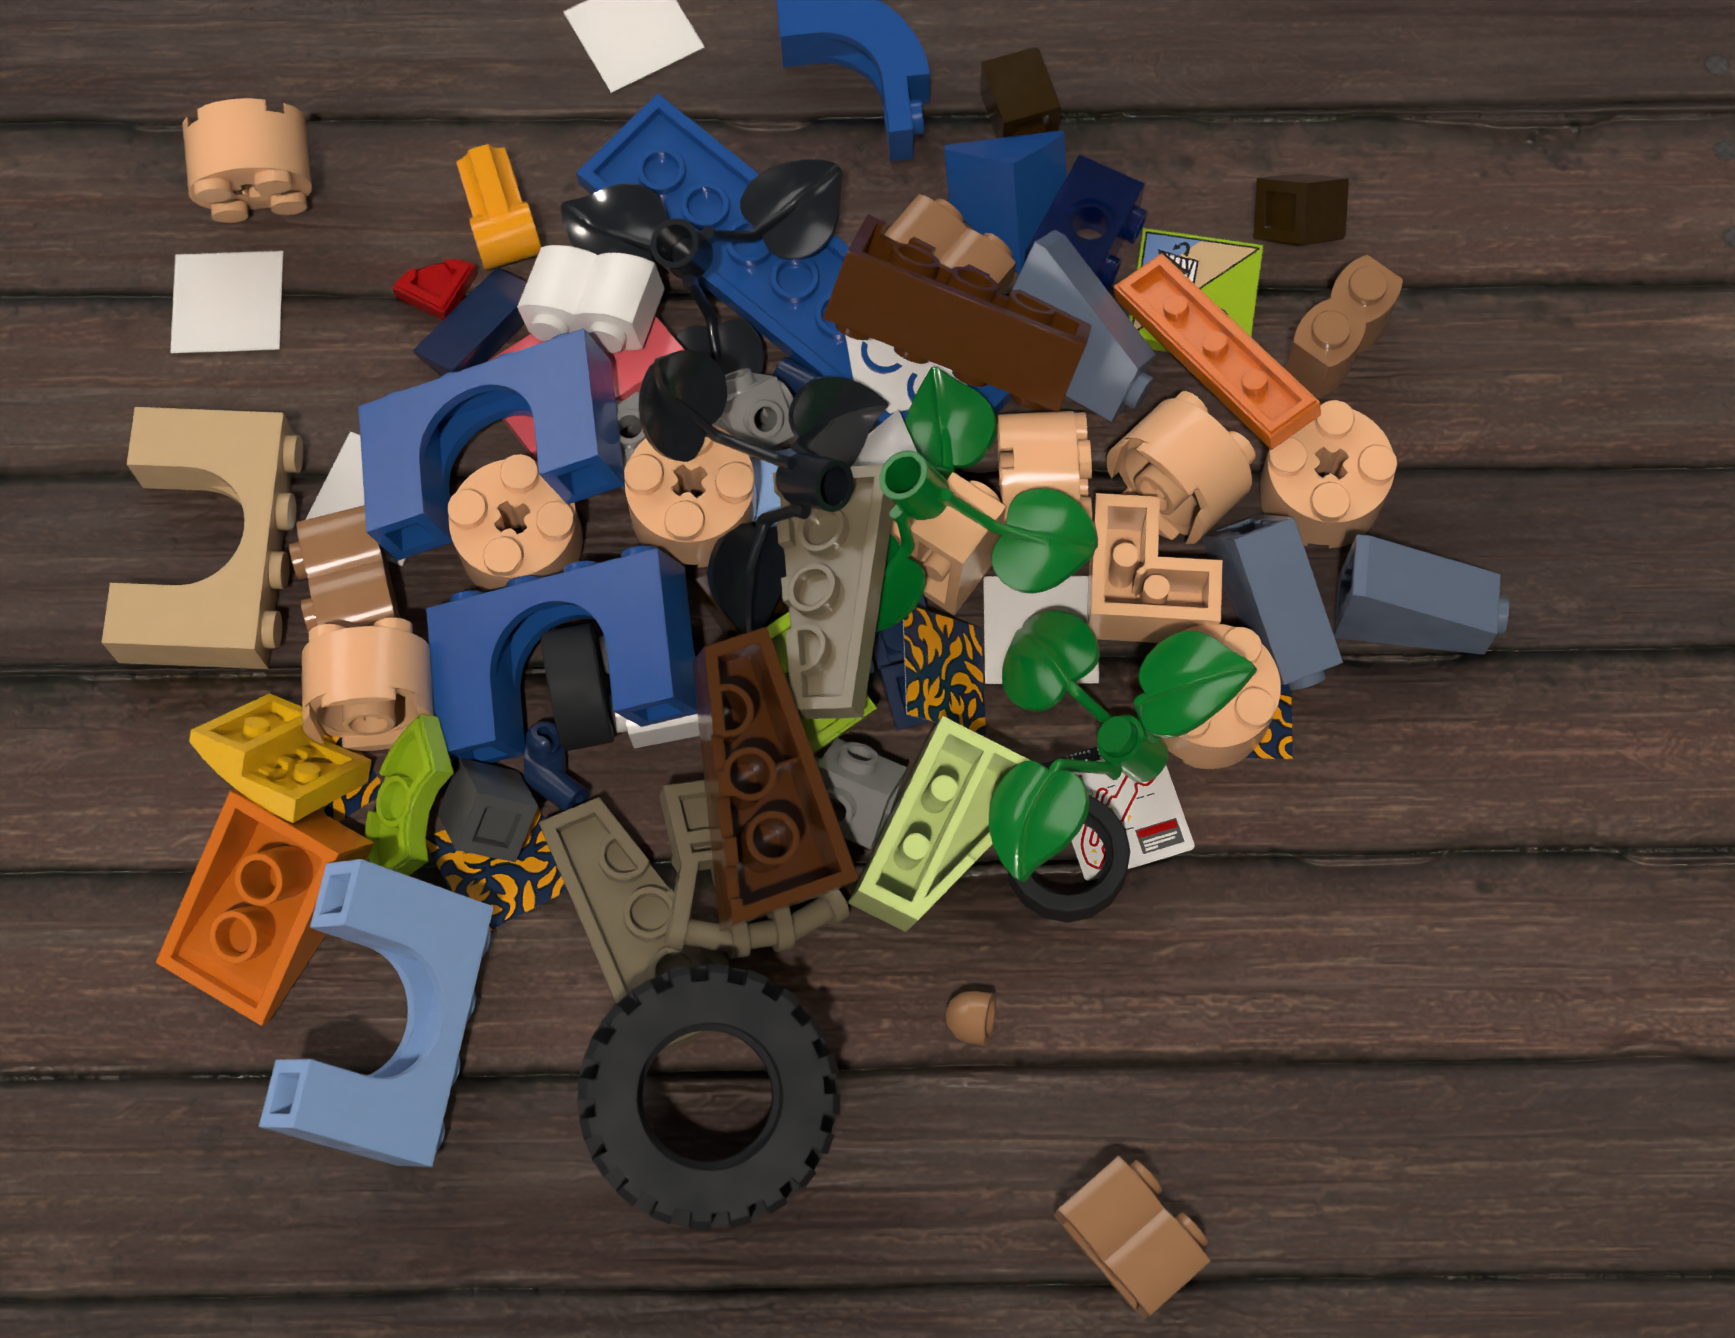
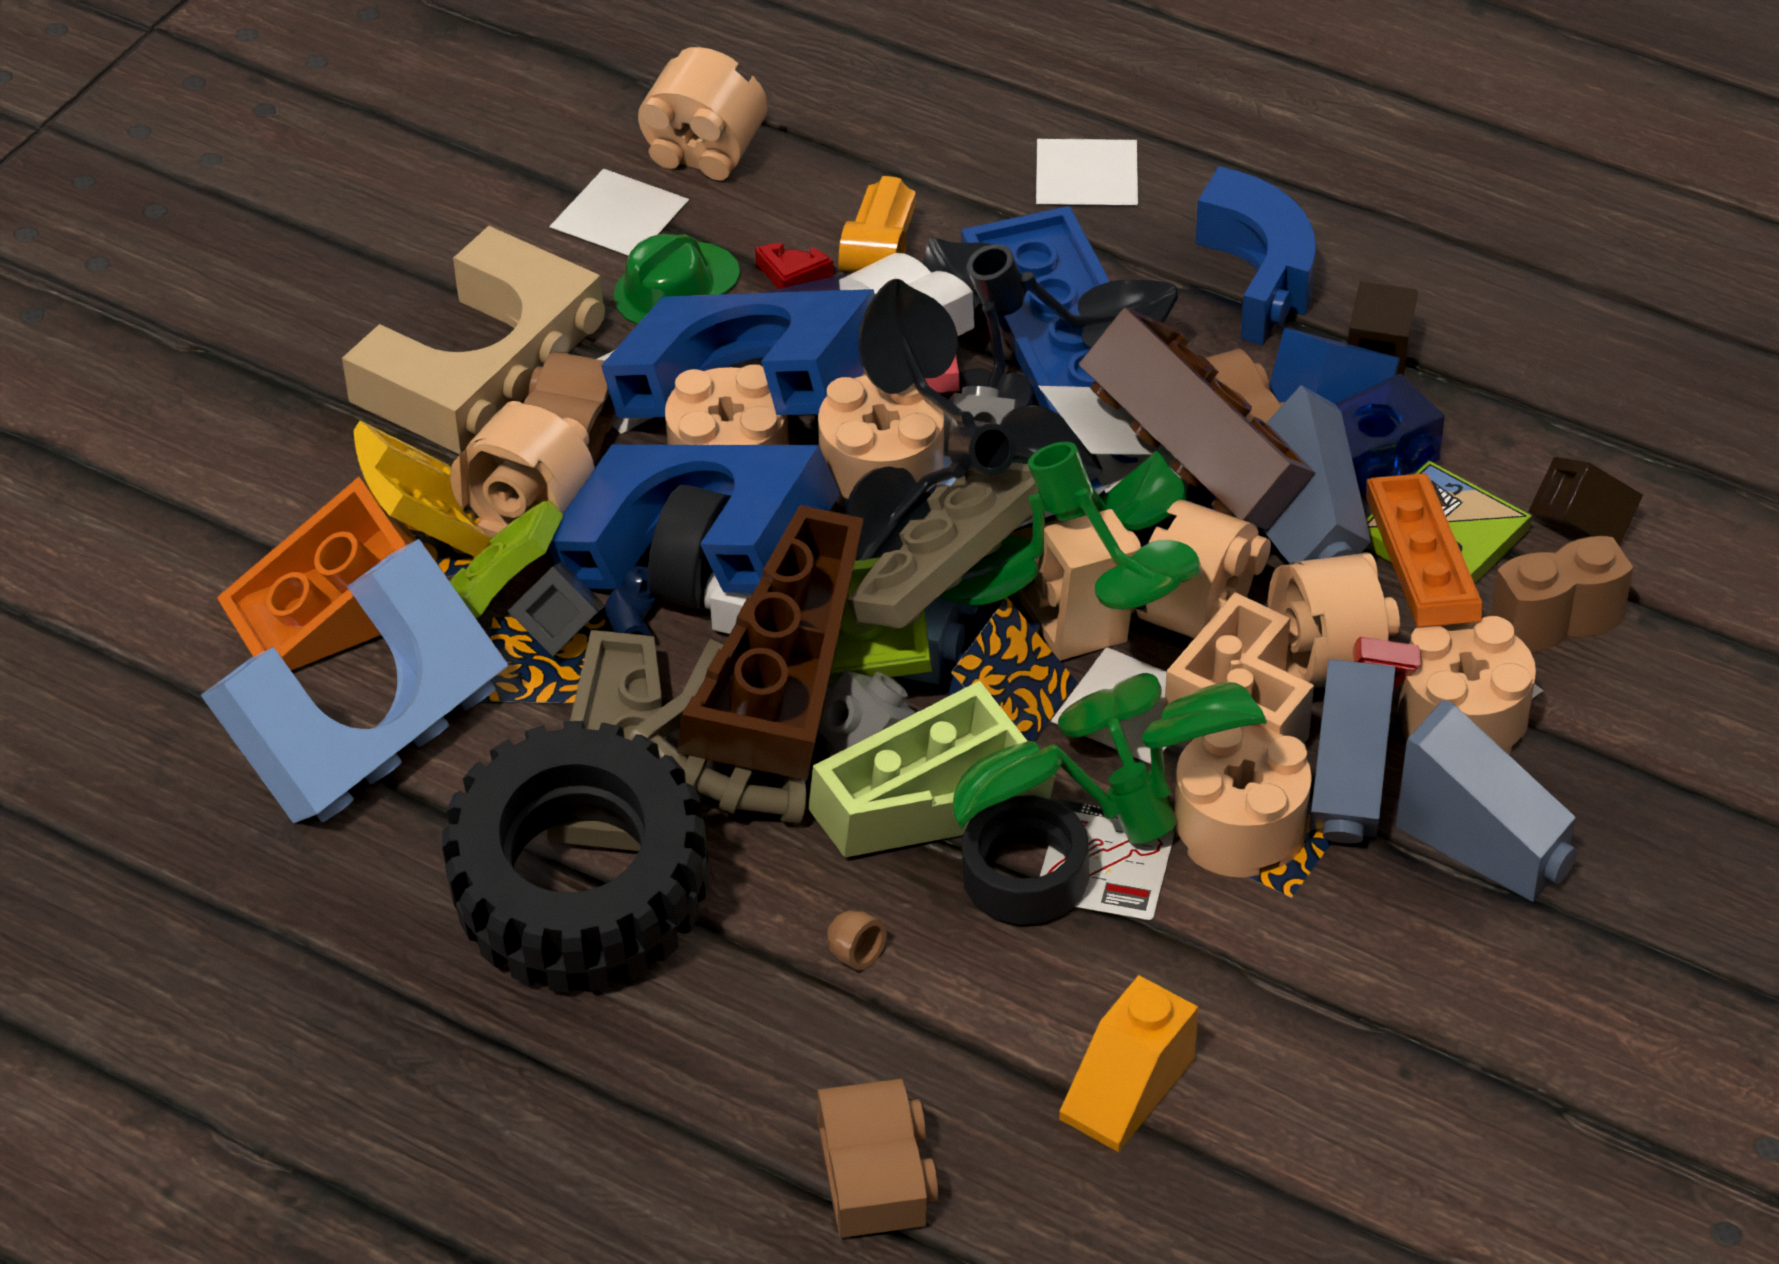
camera: 30 degrees right, 25 degrees down
none -> green piece [613,234,740,325]
none -> white sticker [1038,386,1172,455]
none -> light orange slope [1059,975,1198,1153]
none -> tile [1353,636,1421,691]

